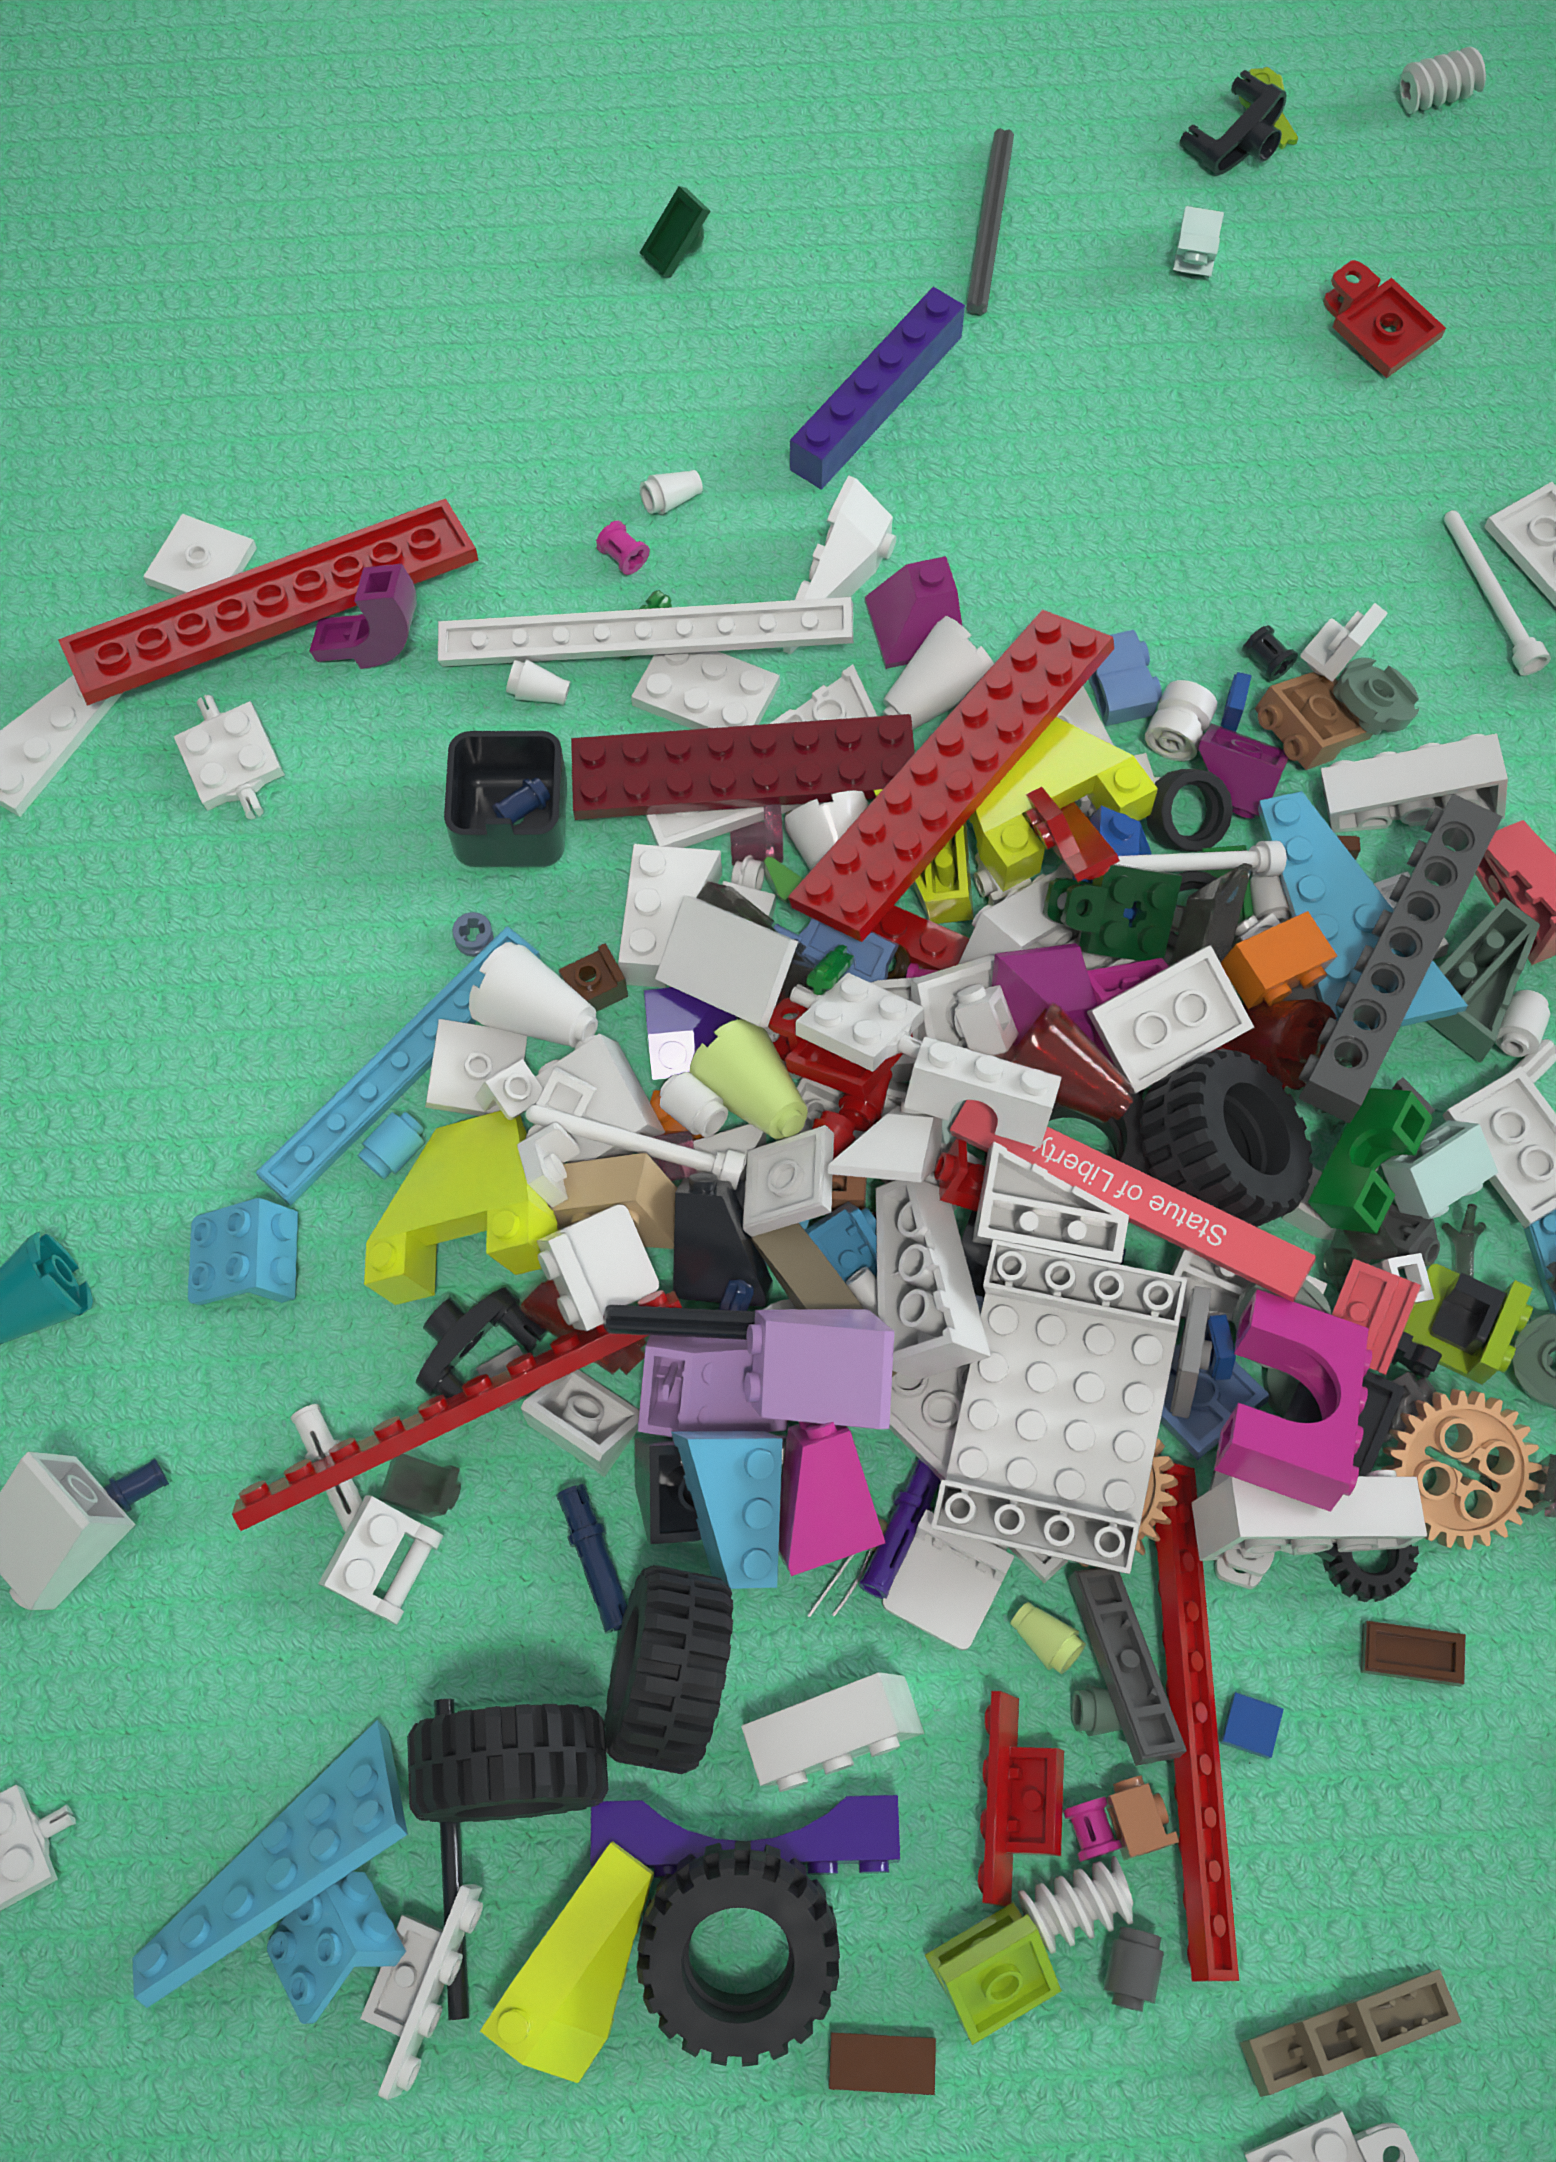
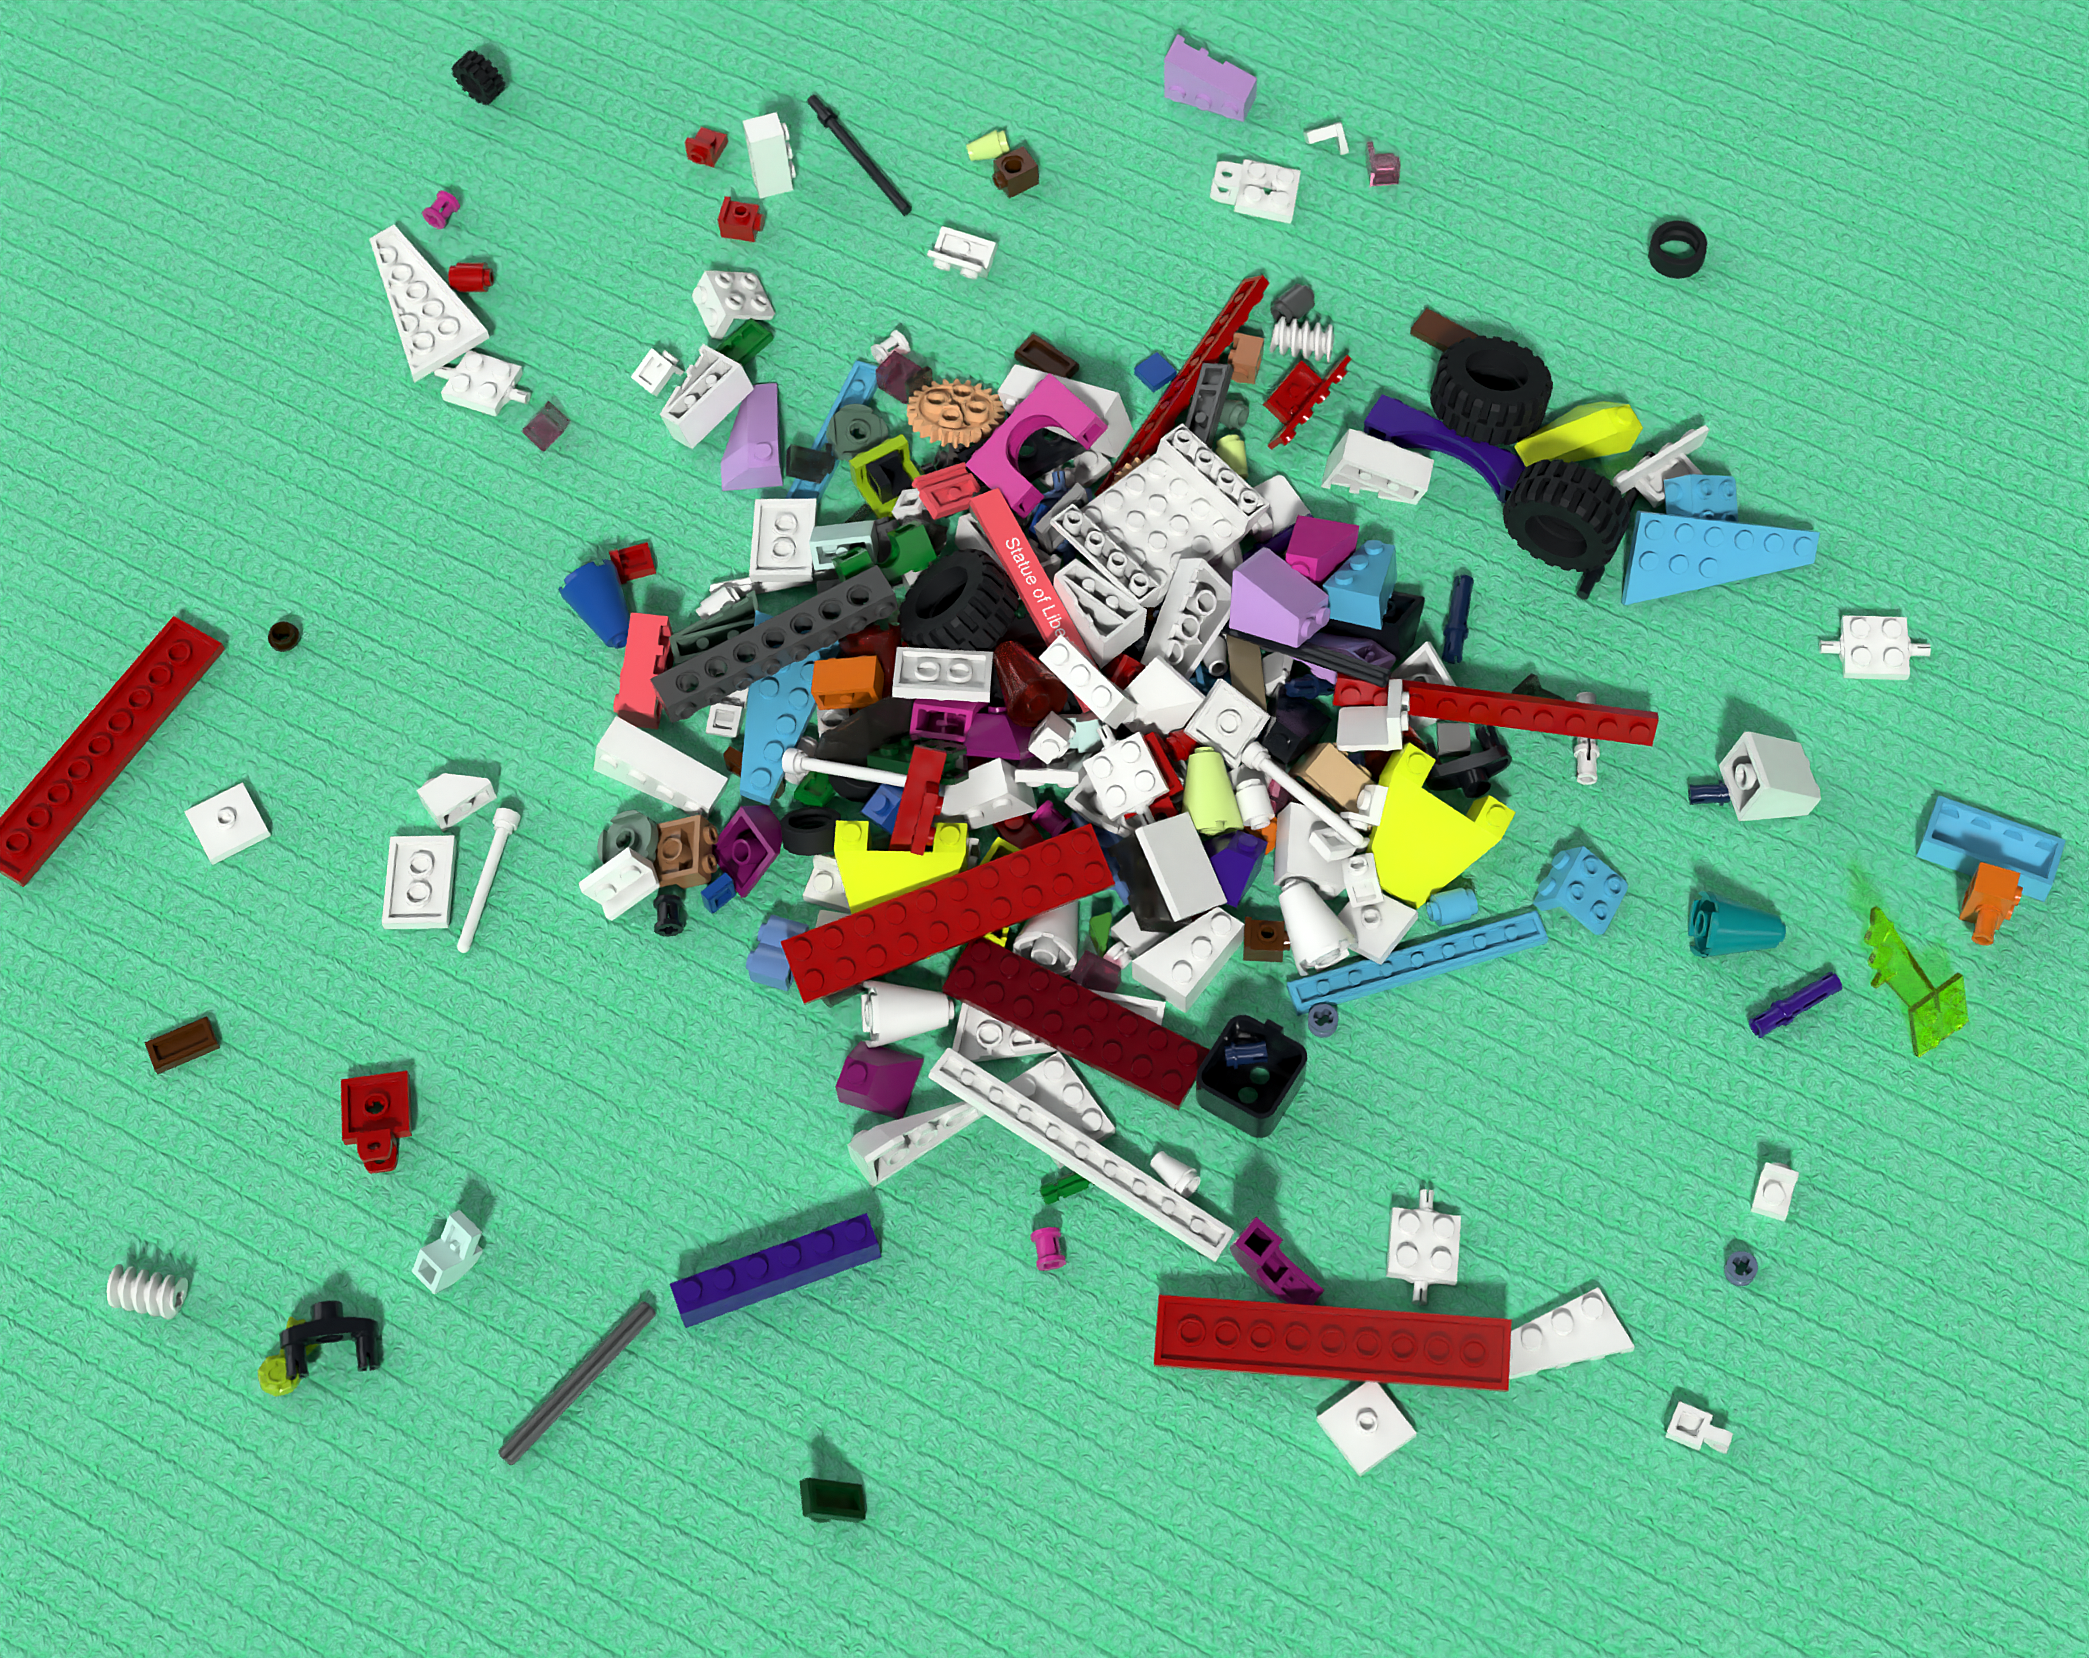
camera: 145 degrees left, 5 degrees down
white plate [318,1495,444,1625] -> none
black tyre [604,1565,734,1774] -> none
white cone [640,470,703,515] -> none
green axle [806,945,854,995] -> none
lime bracket [925,1903,1062,2045] -> none
dark pink bush [1063,1797,1123,1862] -> none
white wheel [1145,680,1217,761] -> none
dark tan slope [1240,1969,1461,2097] -> none

